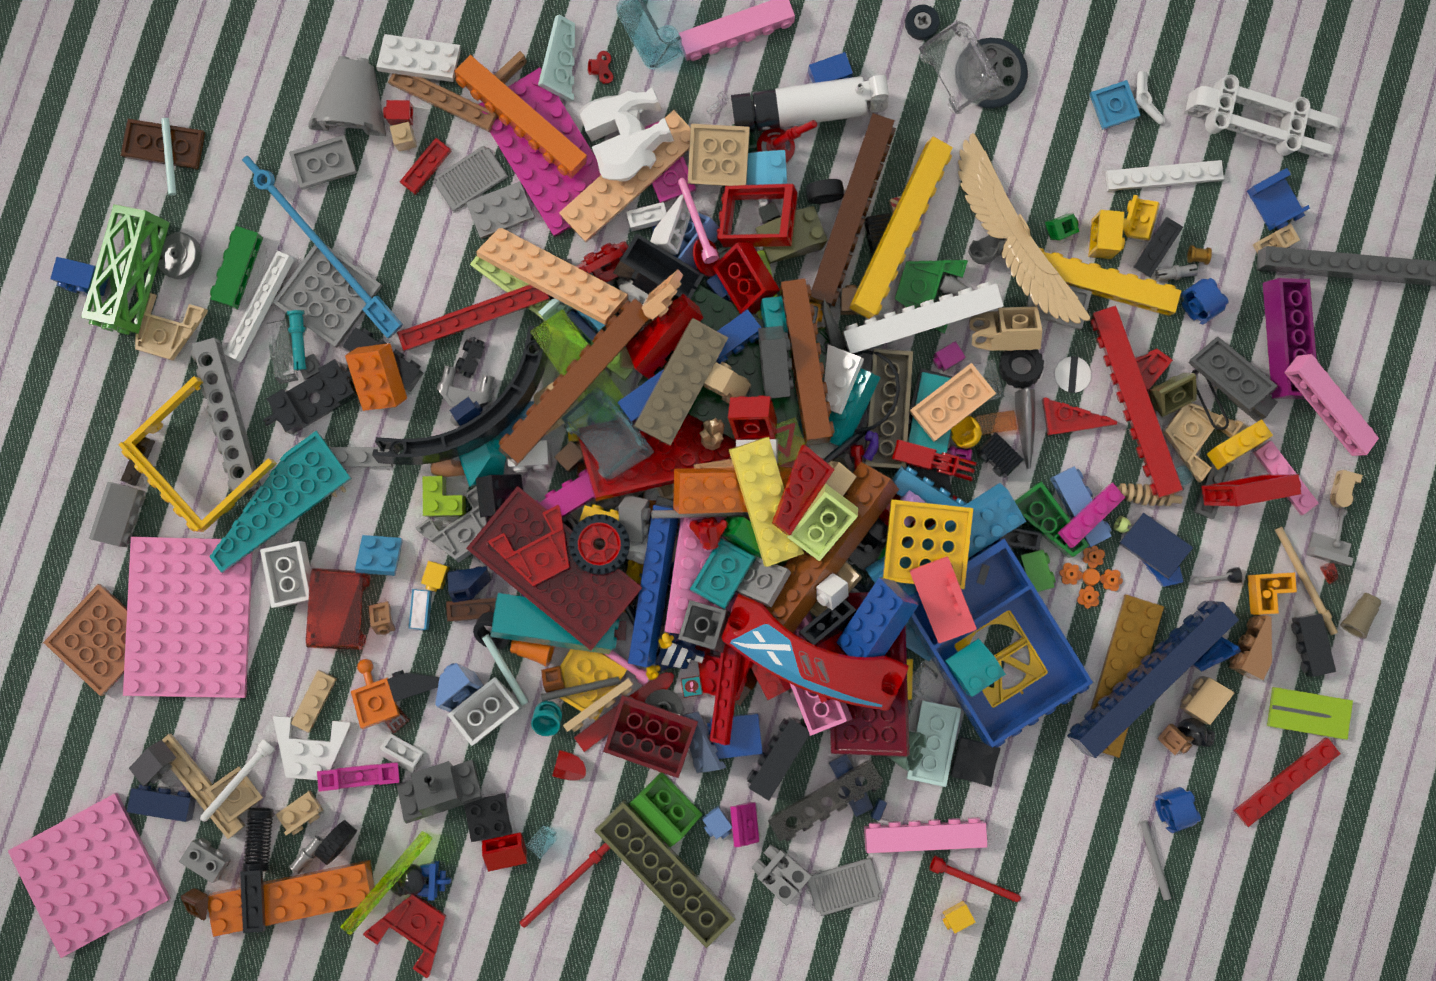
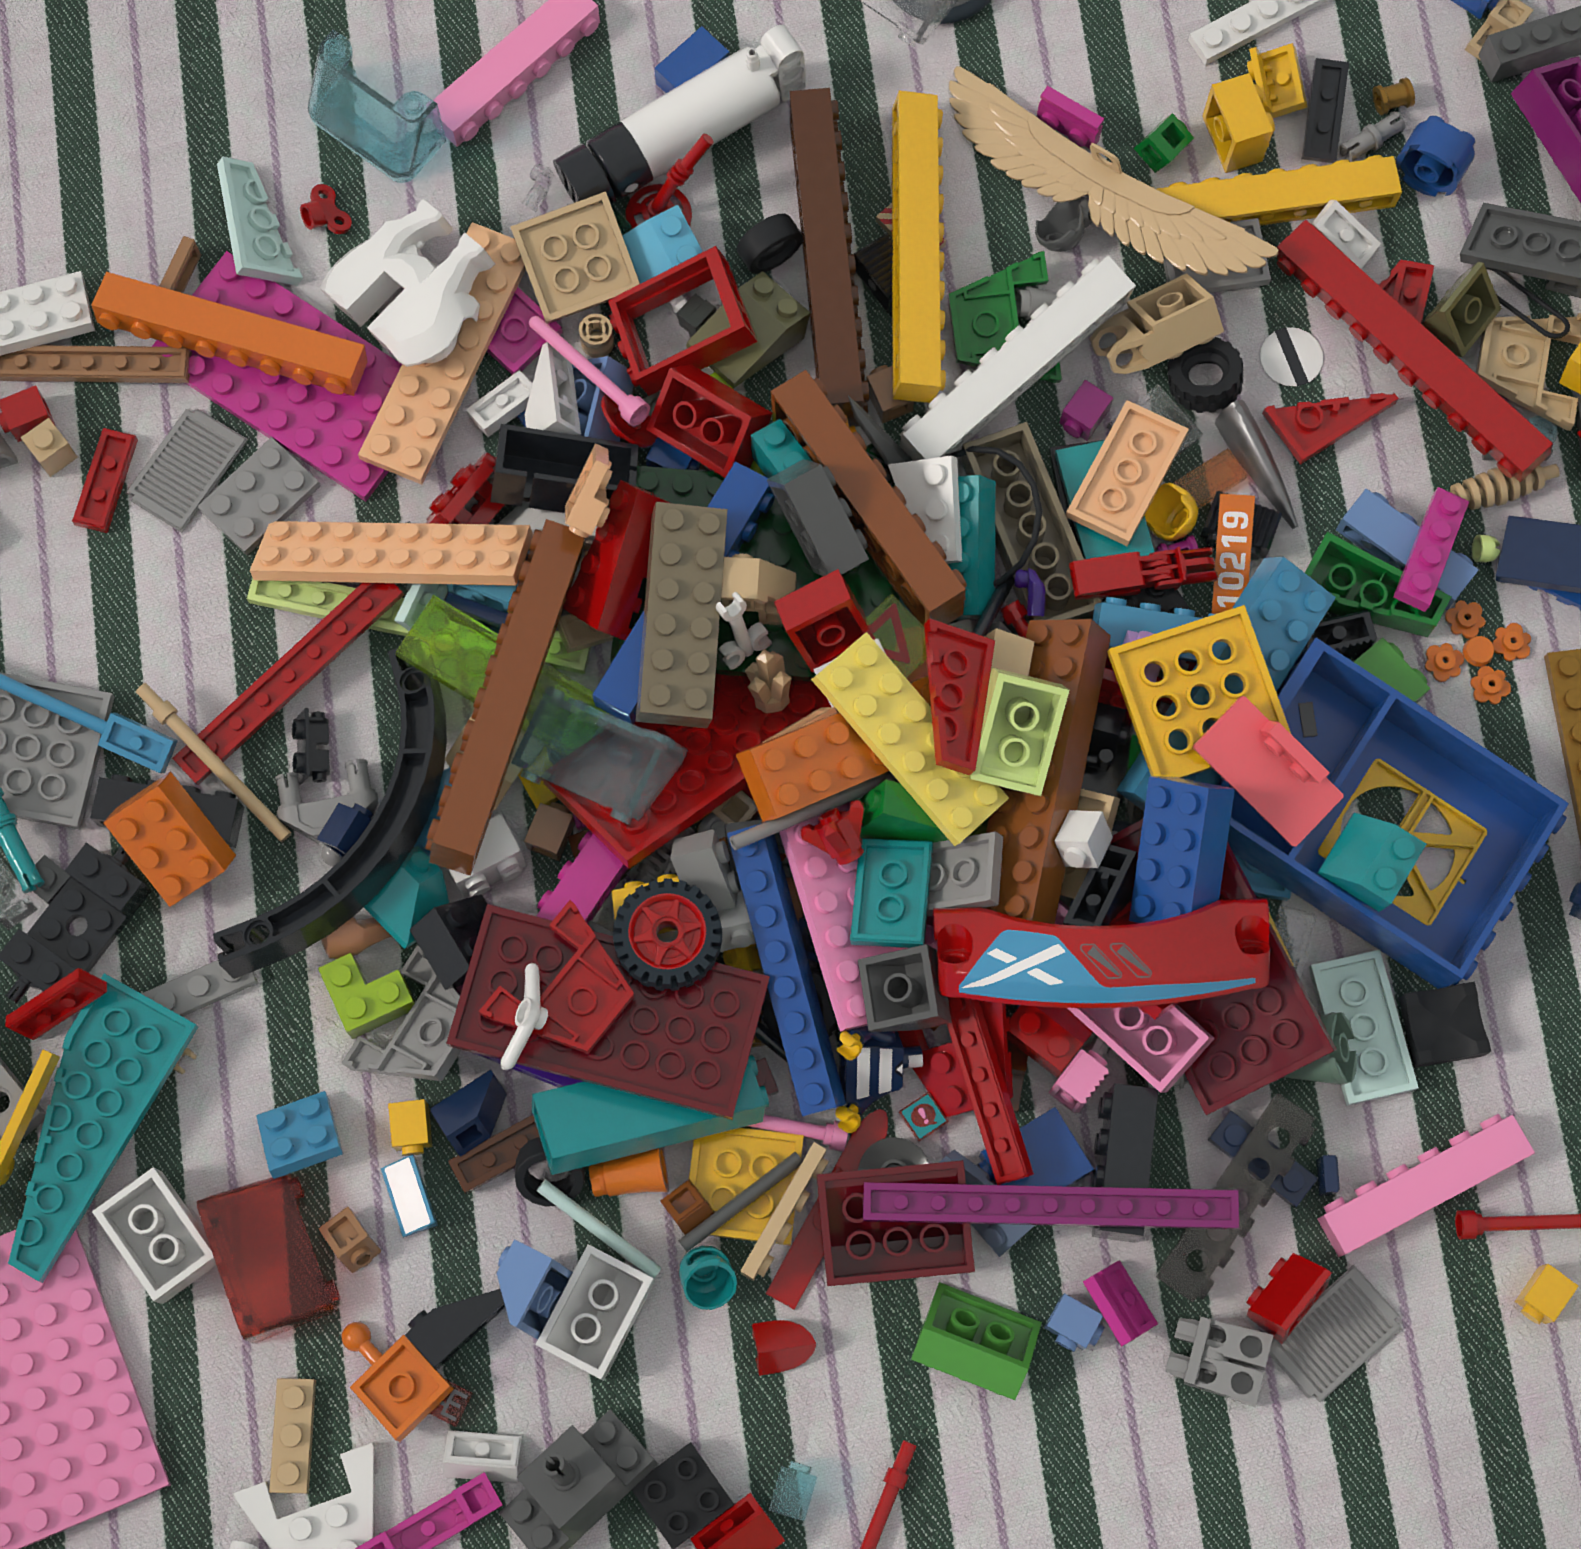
camera: 25 degrees left, 10 degrees down
olive brick [594,799,735,948] -> none
none -> red tile [5,968,107,1040]
none -> tan bar [136,683,291,842]
none -> white piece [501,963,548,1070]
none -> tan wheel [579,313,614,358]
none -> white bar [716,592,772,670]
none -> magenta plate [863,1182,1239,1229]
none -> dark pink plate [1036,85,1104,149]
none -> bright pink brick [1049,1049,1109,1113]
none -> orange sticker [1212,494,1255,614]
none -> red slope [1246,1253,1332,1344]
none -> white plate [1311,200,1381,269]

